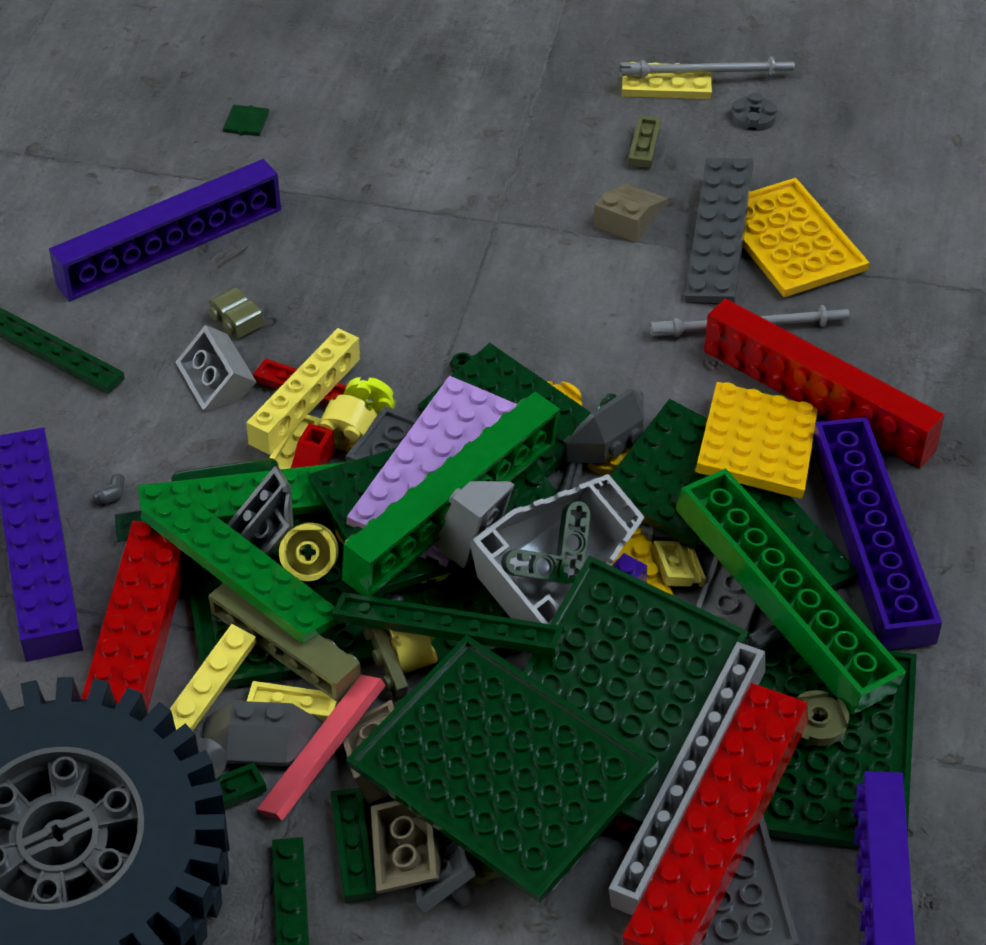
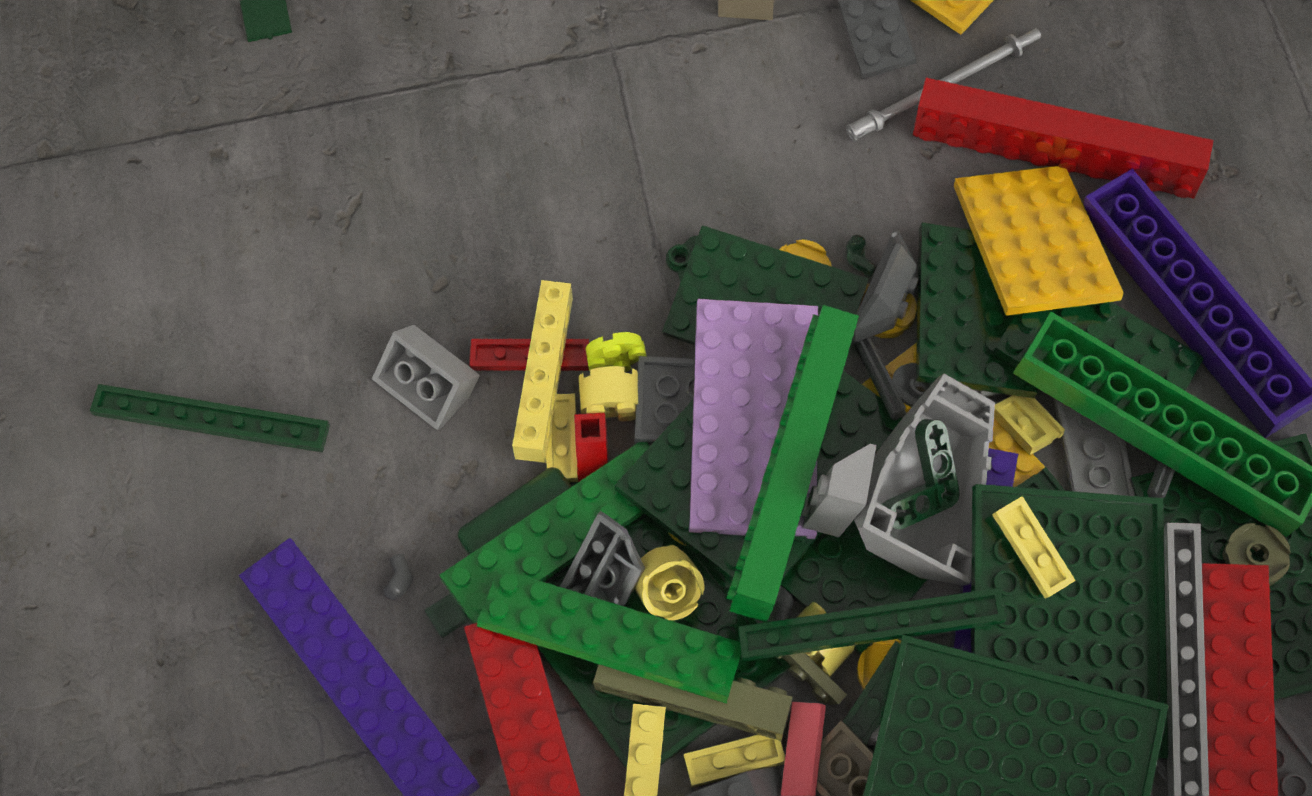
camera: 20 degrees left, 20 degrees up
dark purple brick [49,159,281,302] -> none
olive brick [209,287,264,339] -> none
none -> light yellow plate [992,497,1076,599]

